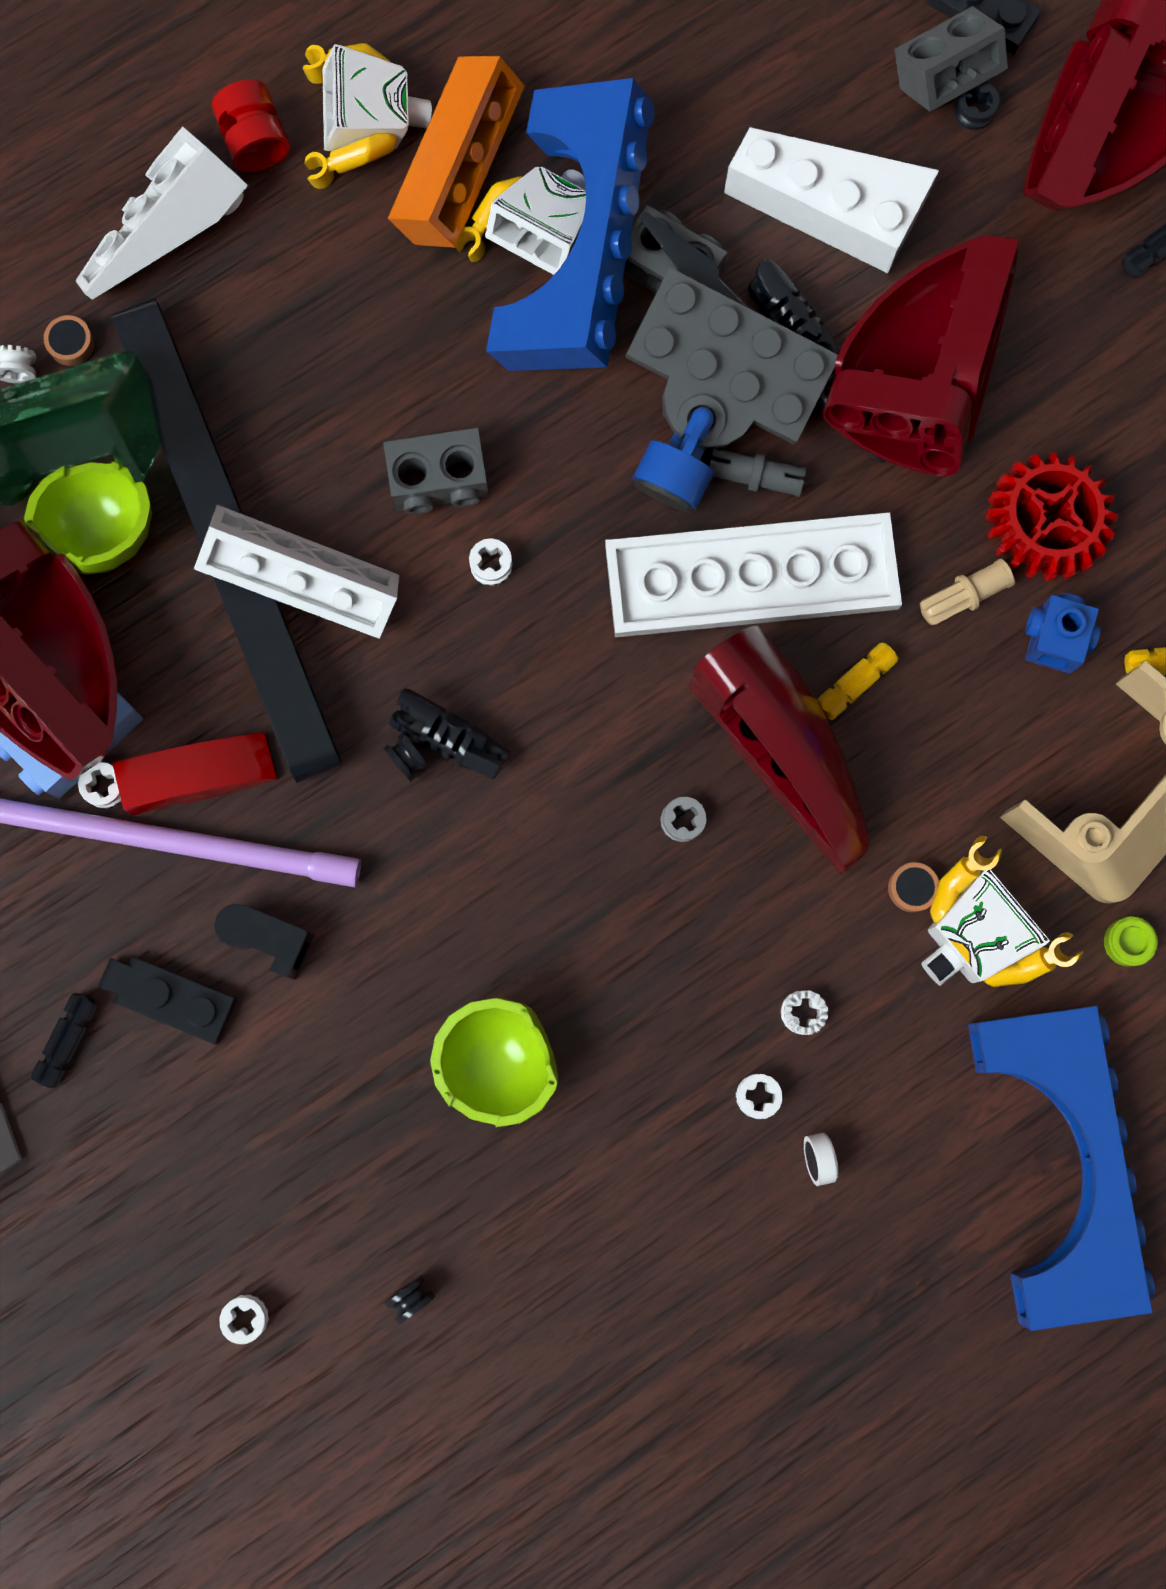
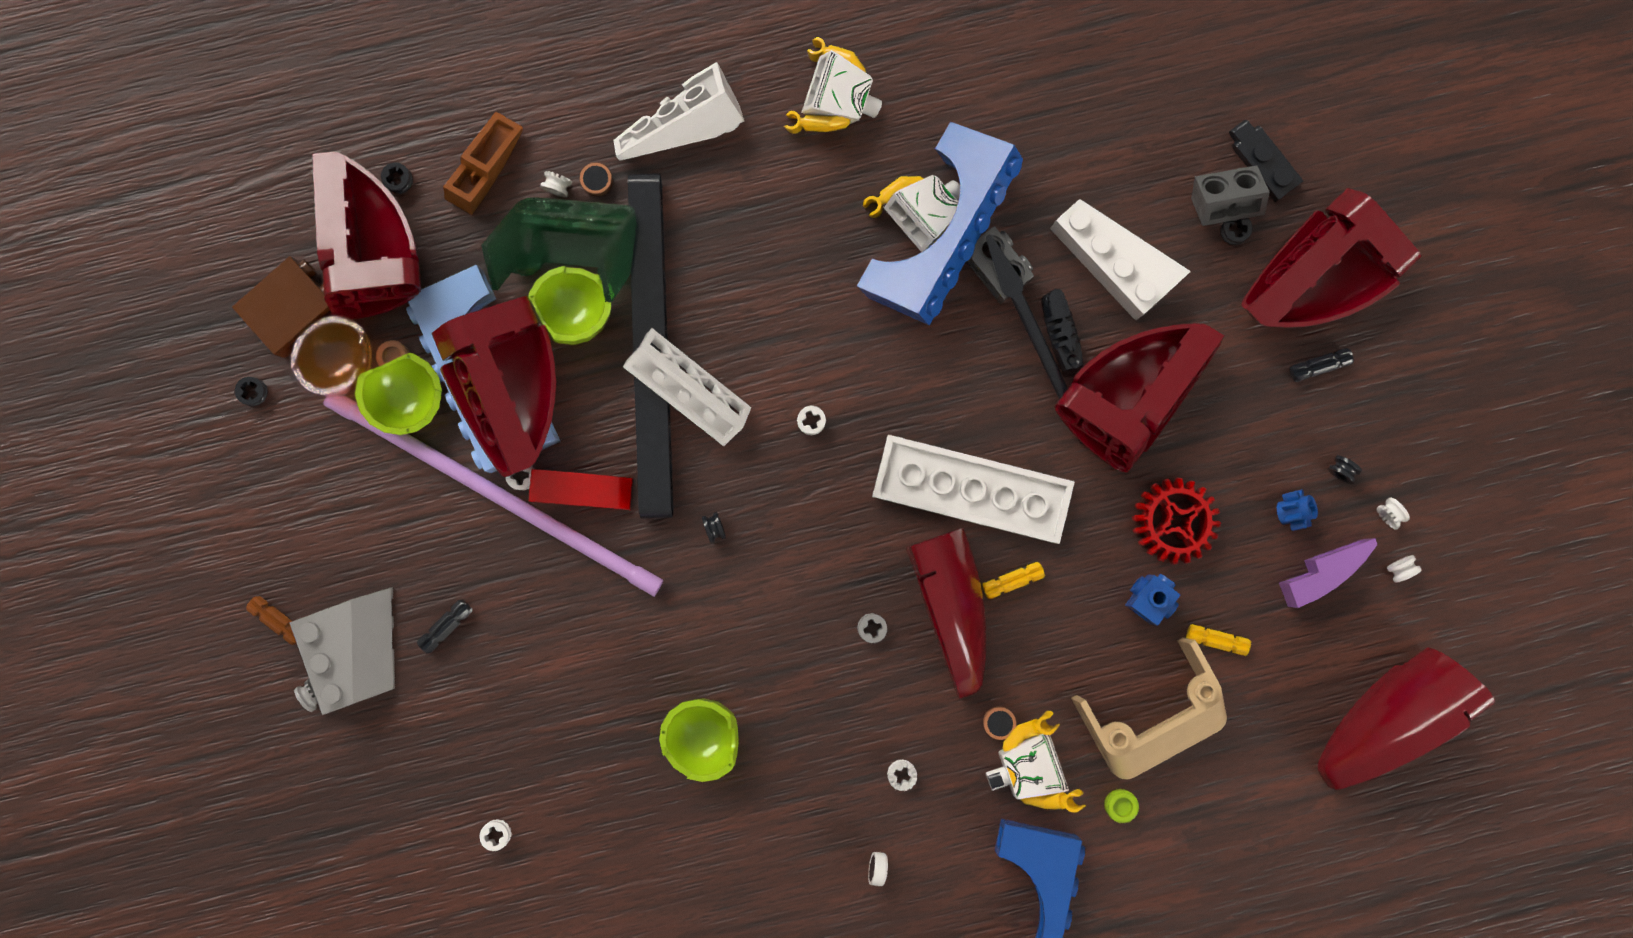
camera: 20 degrees right, 5 degrees up
black hinge [98,956,238,1045] -> none
red wheel [211,79,290,173] -> none
black leg [214,904,315,980] -> none
dark grey brick [383,428,489,515] -> none
black bush [384,1276,436,1324] -> none
orange brick [388,56,525,248] -> none
black hinge [389,688,510,779] -> none
dark grey plate [625,267,838,513] -> none
dark grey pin [710,448,806,497] -> none
white bush [736,1074,782,1119] -> none
tan axle [920,559,1015,625] -> none

